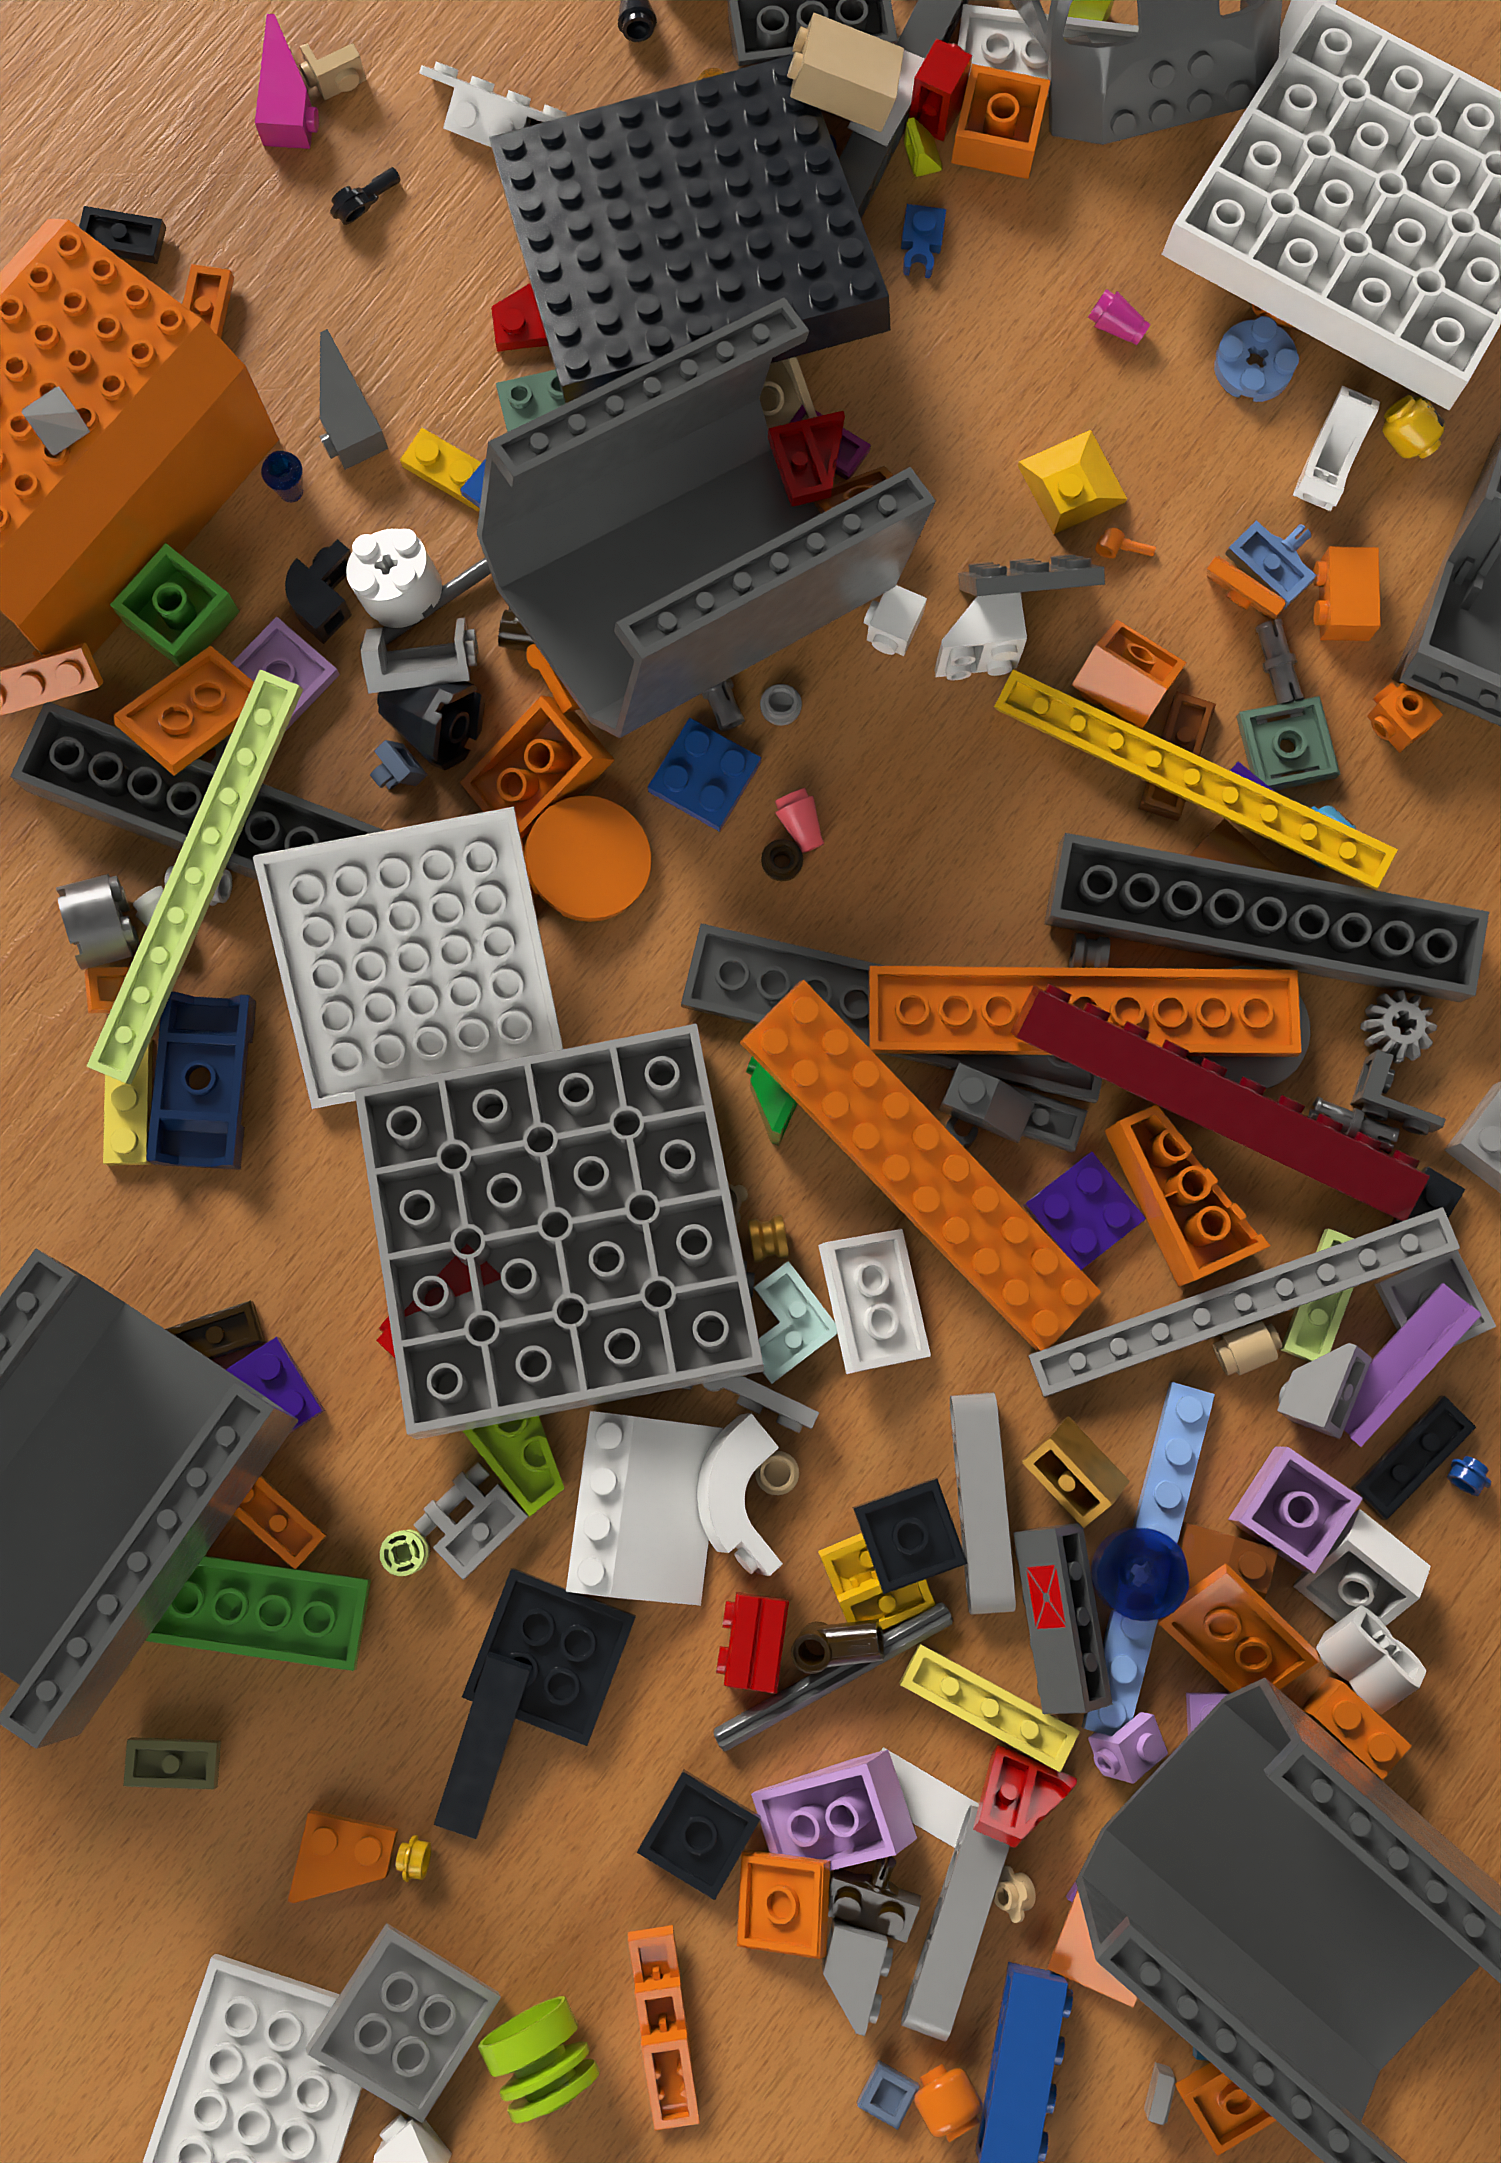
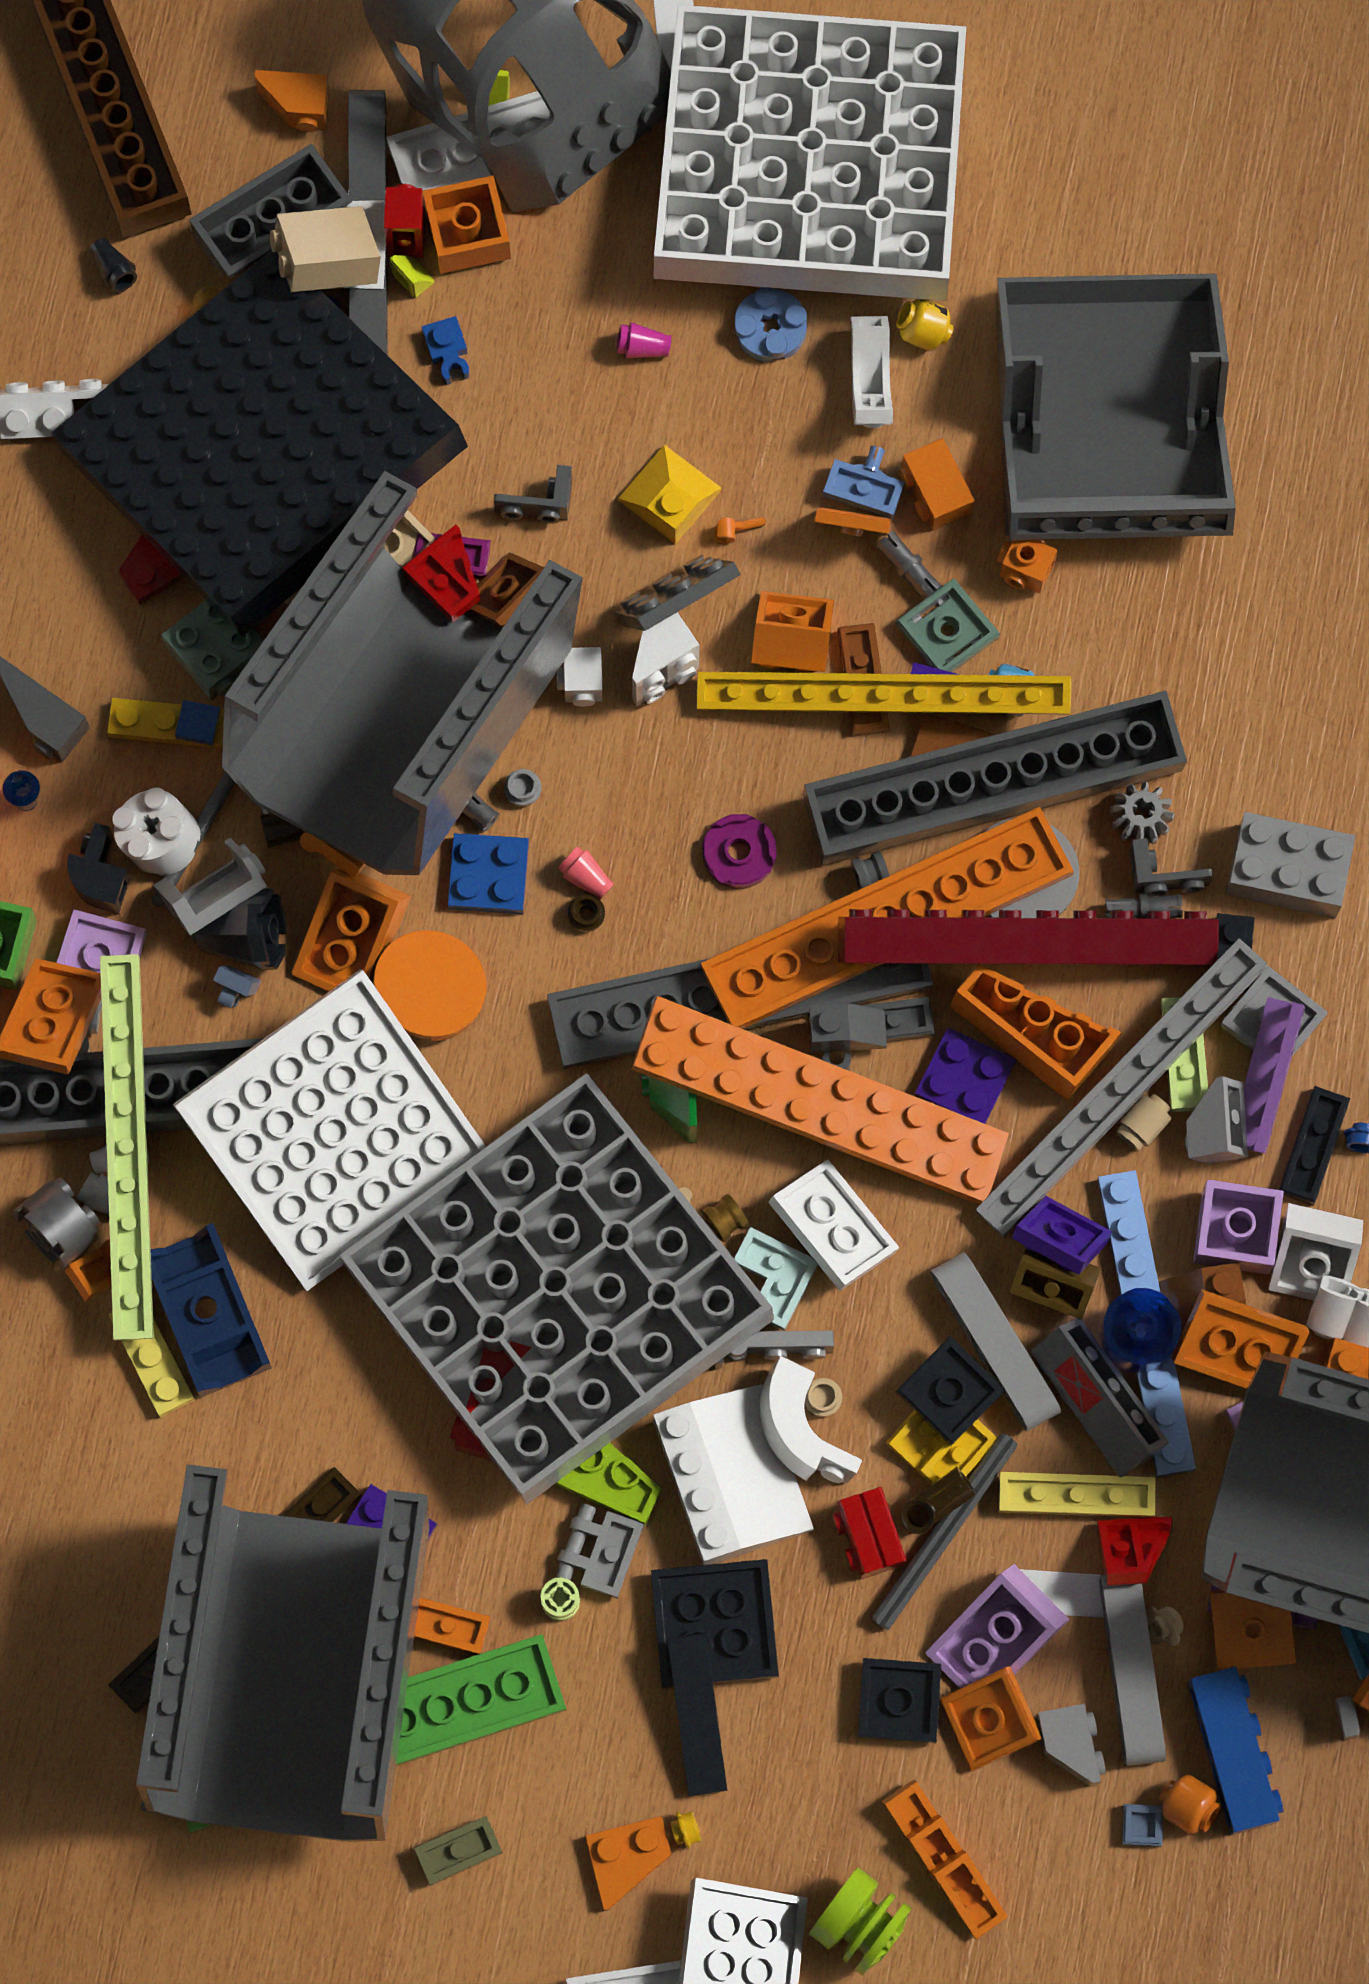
camera: 25 degrees left, 5 degrees down
dark brown plate [828,1856,921,1943] -> none
lavender bracket [1088,1712,1168,1784] -> none
none -> dark grey bracket [494,465,573,523]
none -> magenta tile [702,814,776,889]
none -> dark purple plate [1012,1196,1112,1275]

